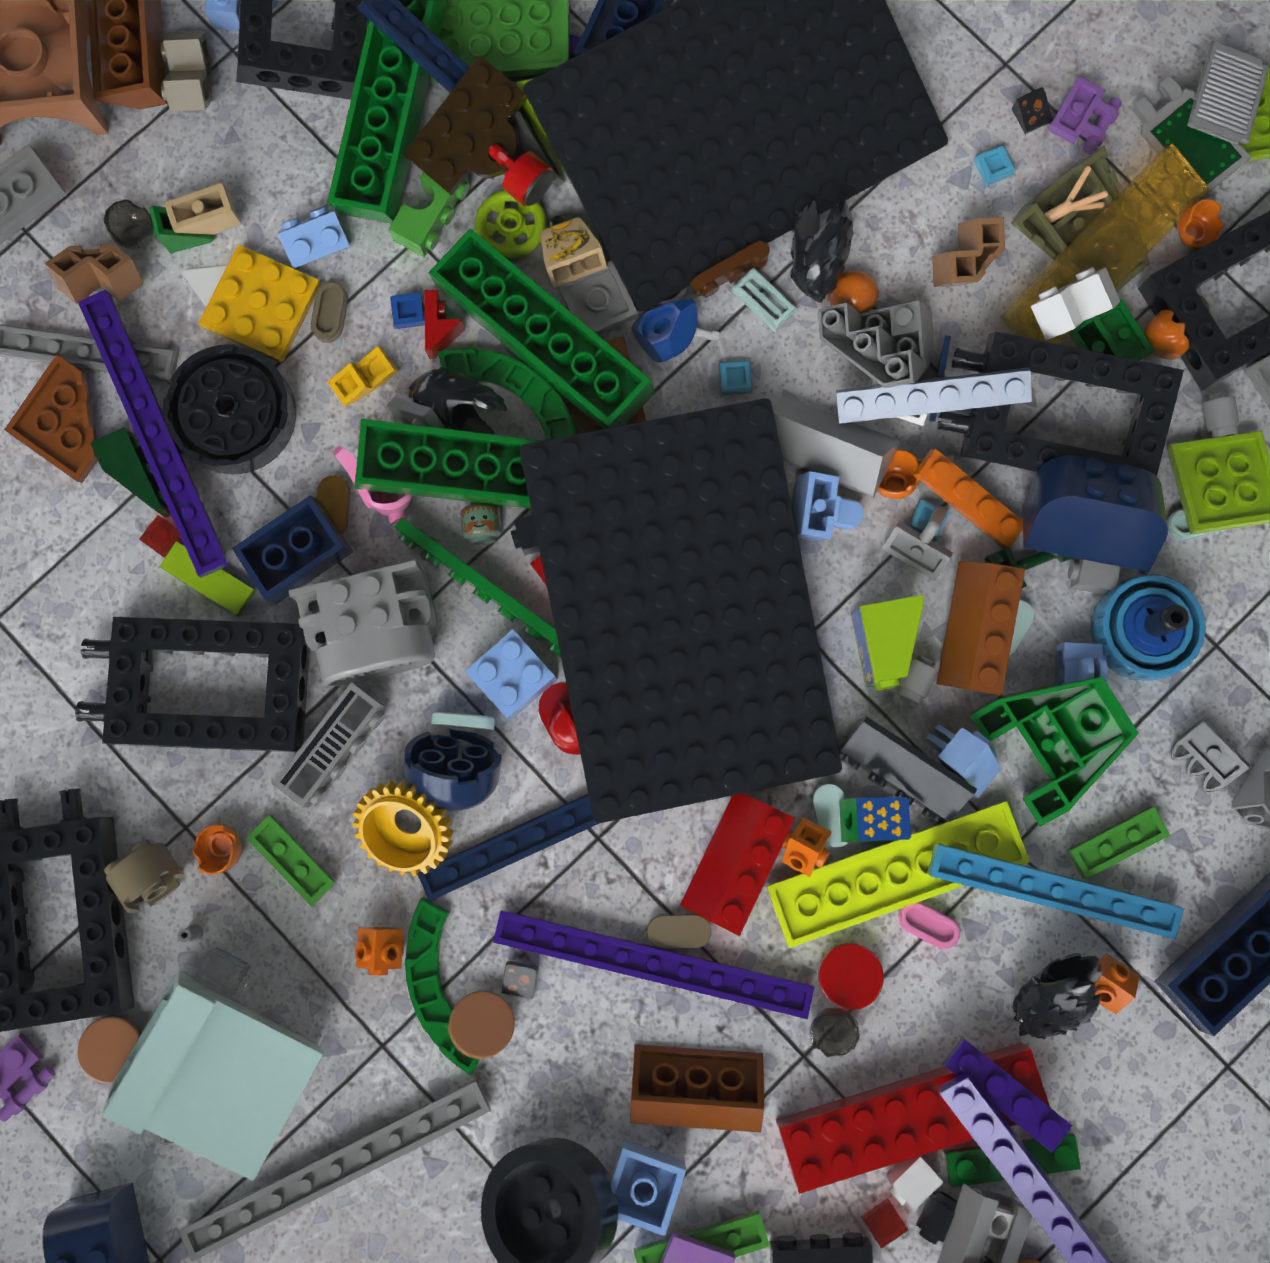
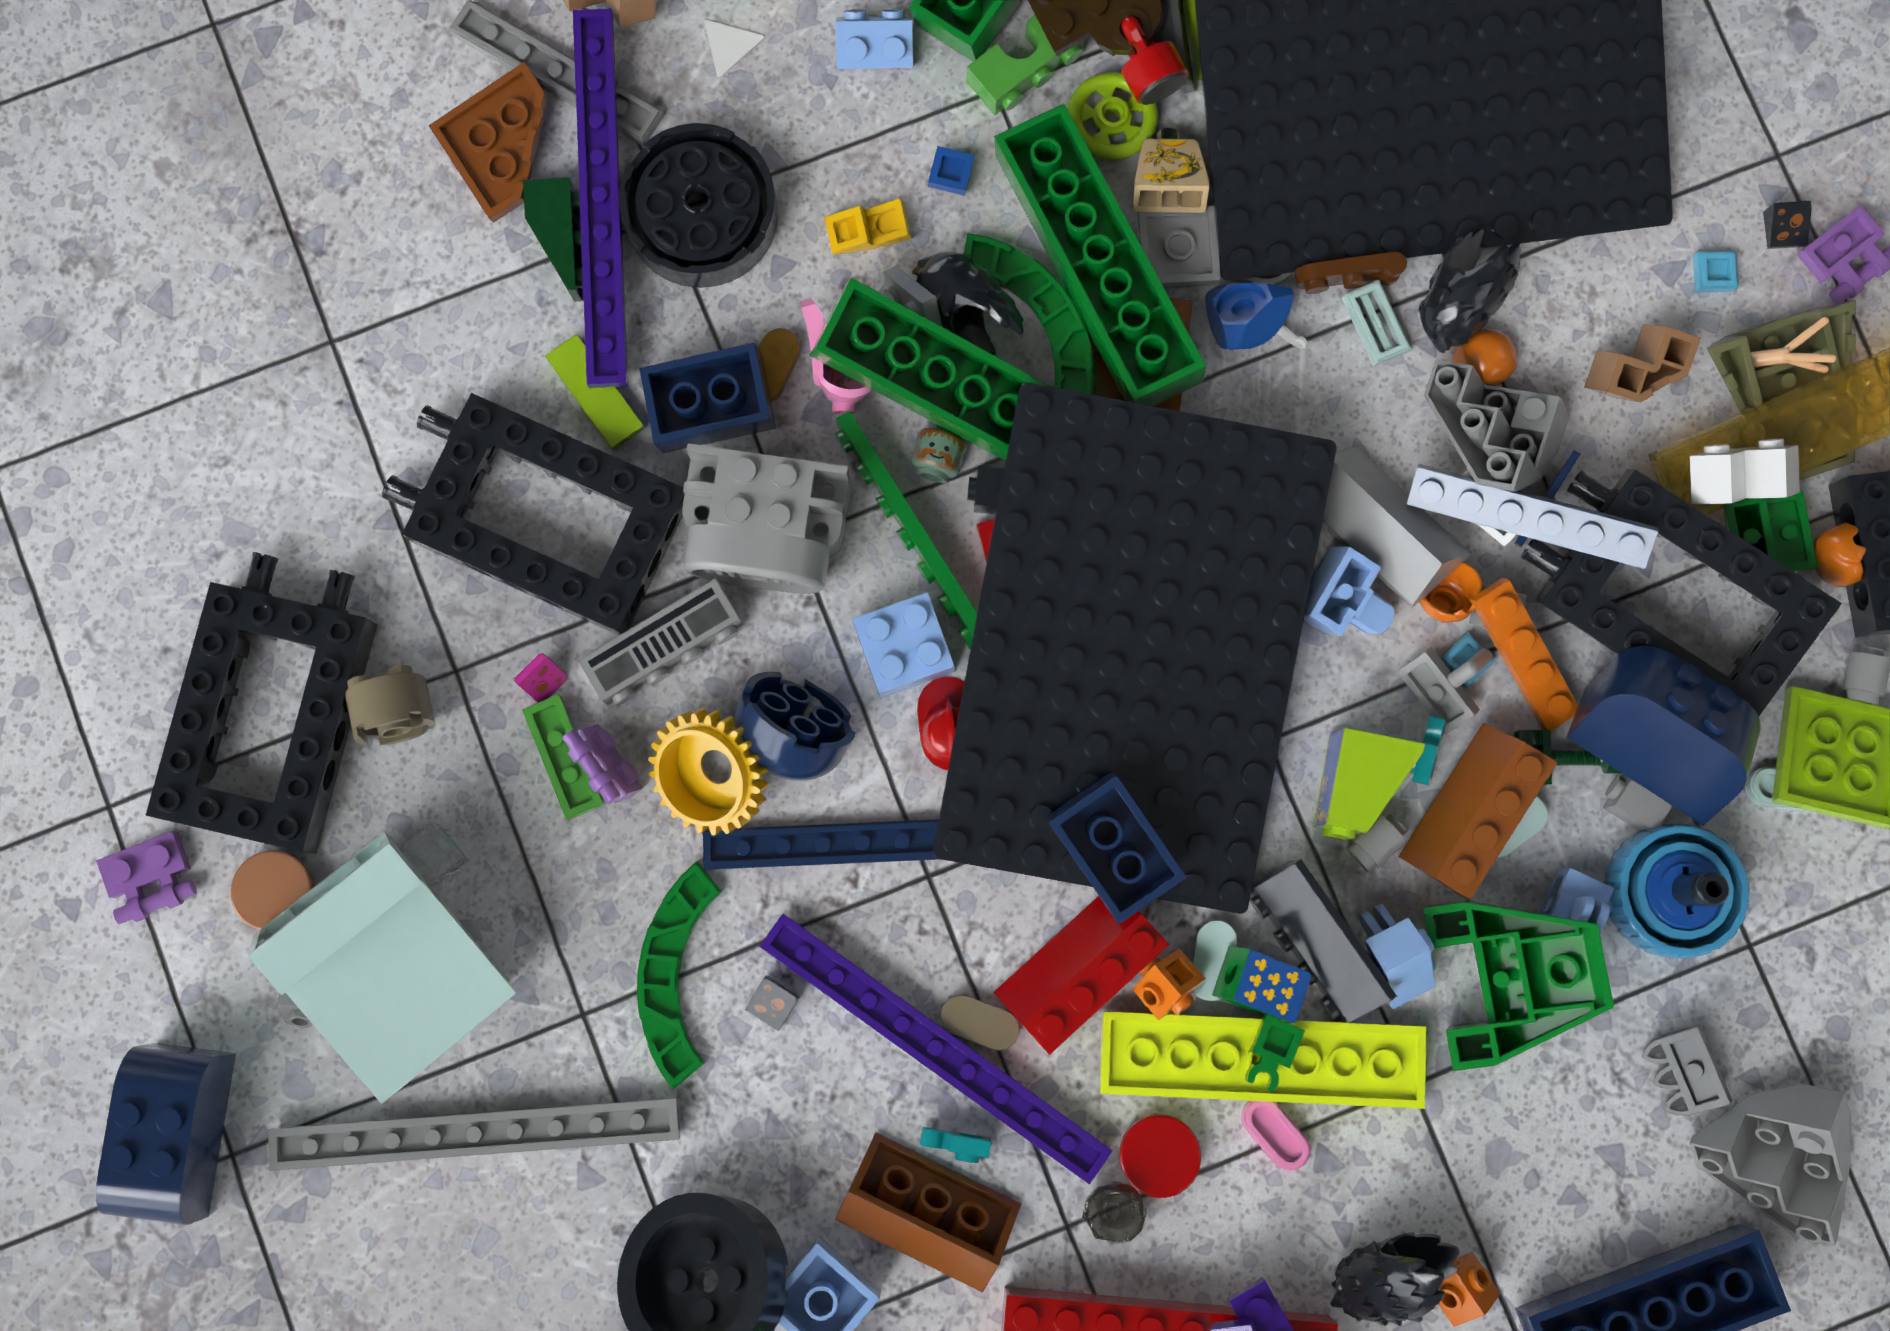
camera: 15 degrees right, 0 degrees up
clear red plate [139,515,182,558] -> none
light grey piece [178,924,203,942] -> none
orange hair [192,824,242,875] -> none
yellow plate [198,244,322,364] -> none
dark tan tile [310,281,348,343] -> none
orange brick [355,927,404,976] -> none
red slope [425,290,465,359] -> none
light aqua tile [431,711,495,730] -> none
nougat tile [448,991,515,1060] -> none
medium azure tile [719,360,753,395] -> none
dark azure plate [927,842,1184,940] -> none
bright green plate [1067,807,1170,879] -> none
none -> dark pink slope [514,653,568,703]
none -> medium lavender plate [562,724,643,804]
none -> teal plate [920,1127,991,1163]
none -> dark blue brick [1045,771,1187,924]
none -> green plate [1245,1014,1305,1092]
none -> teal plate [1410,716,1446,786]

